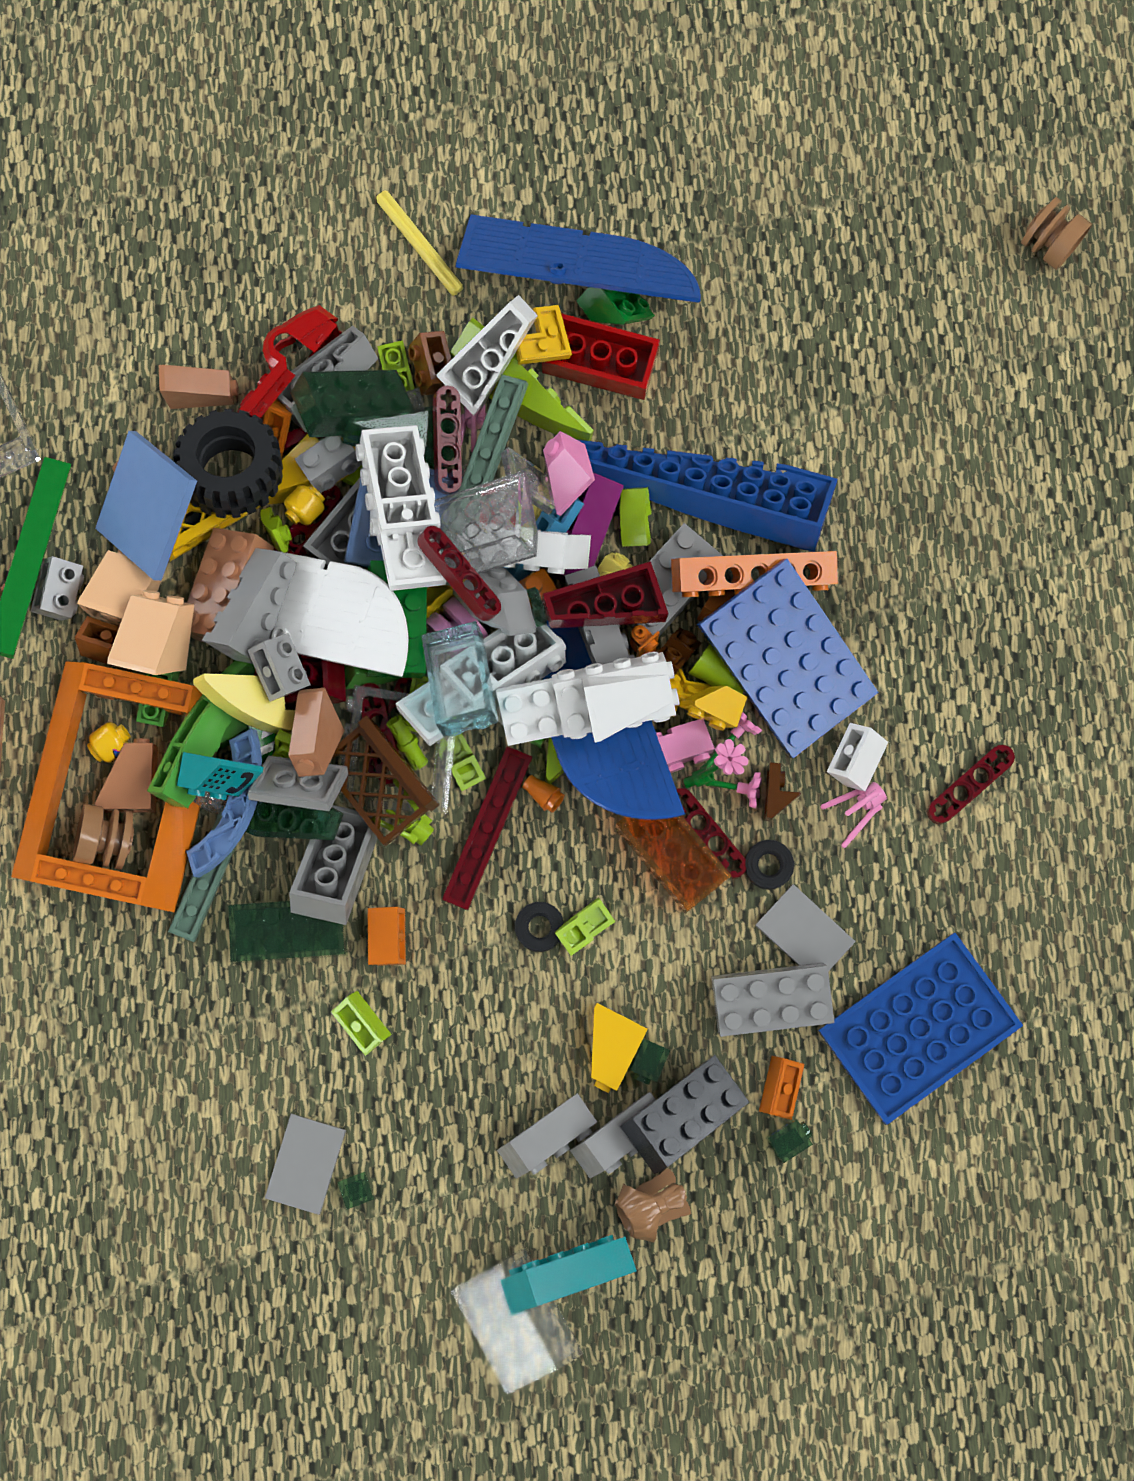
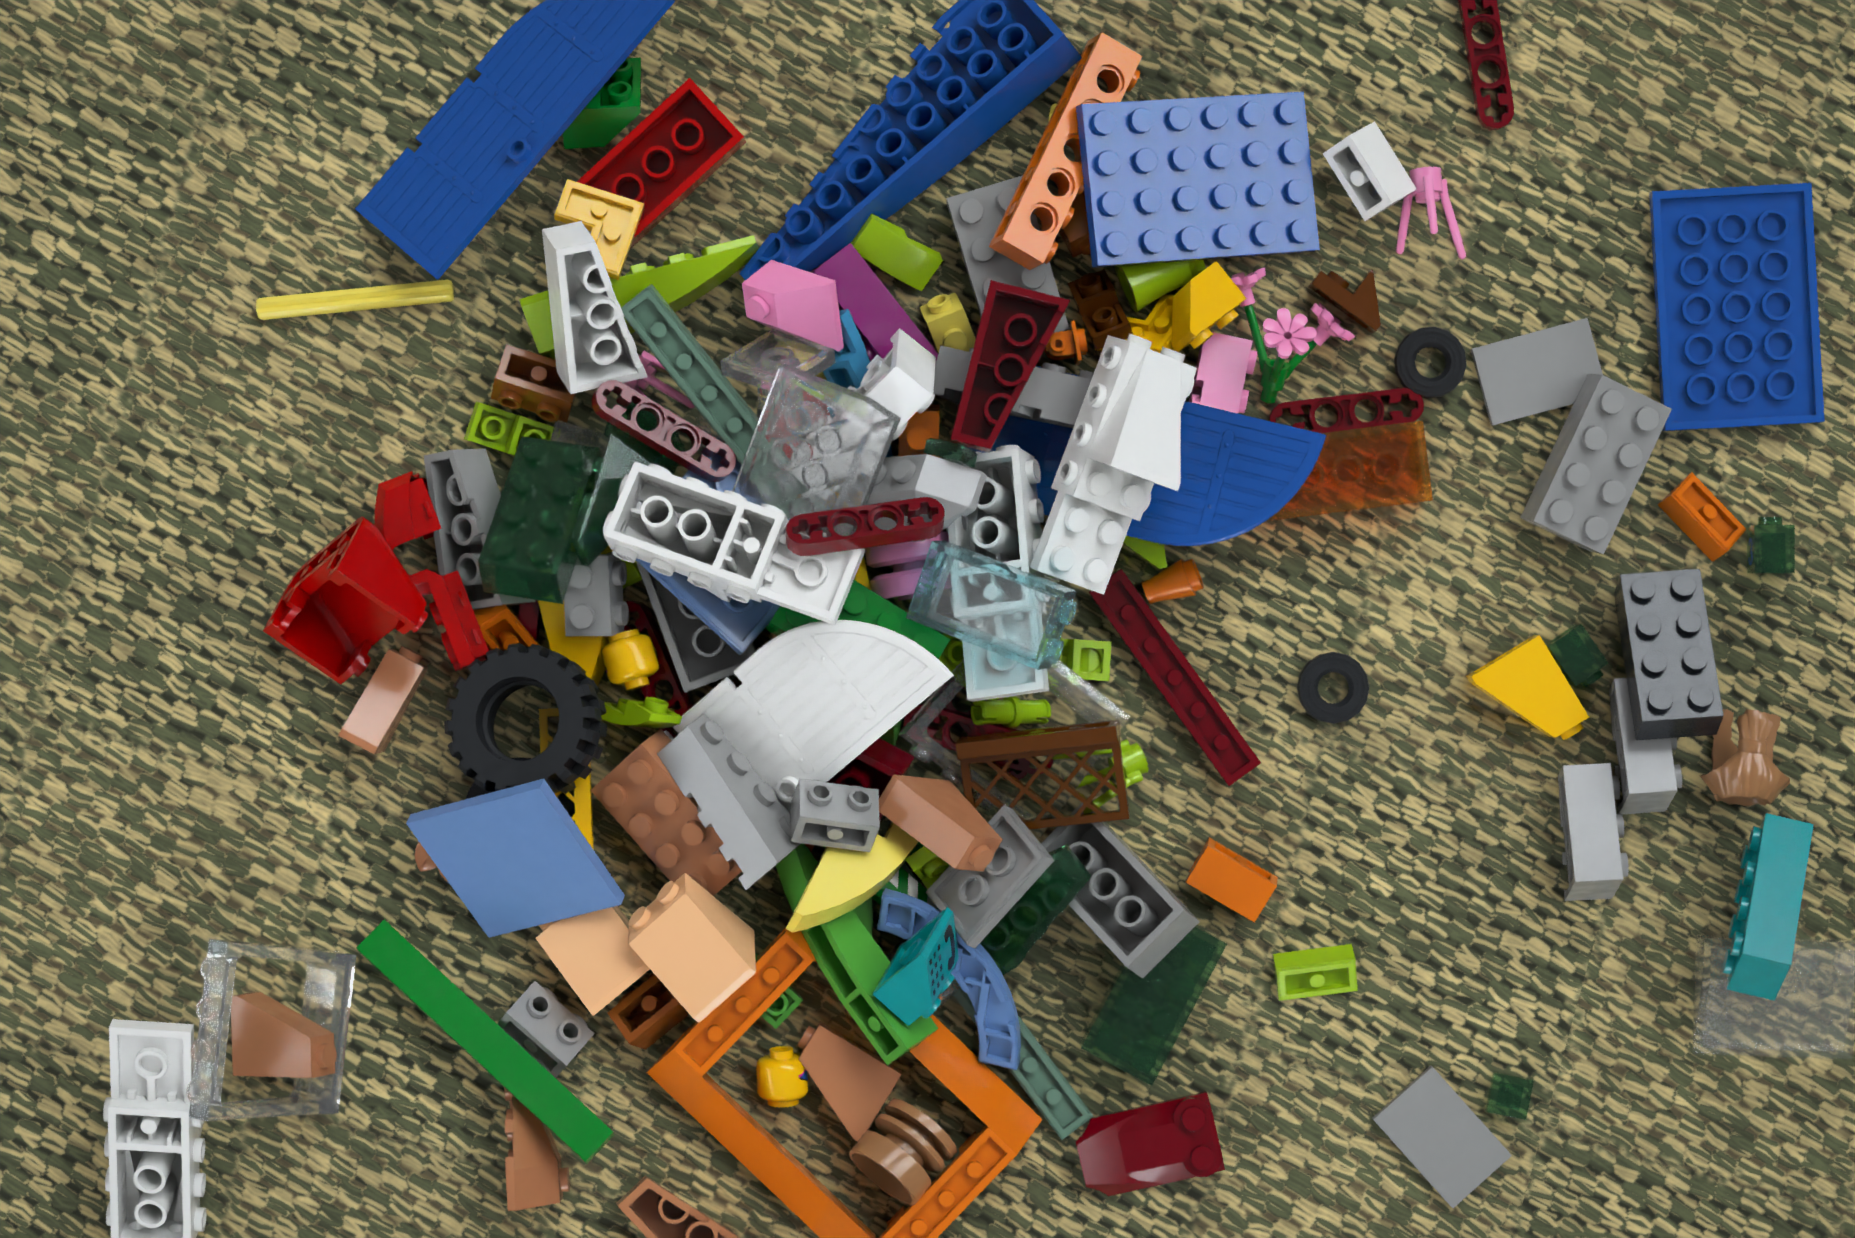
camera: 55 degrees left, 10 degrees up
lime slope [555,897,616,956] -> none
none -> red windscreen [263,516,428,685]
none -> dark red slope [1075,1091,1225,1196]

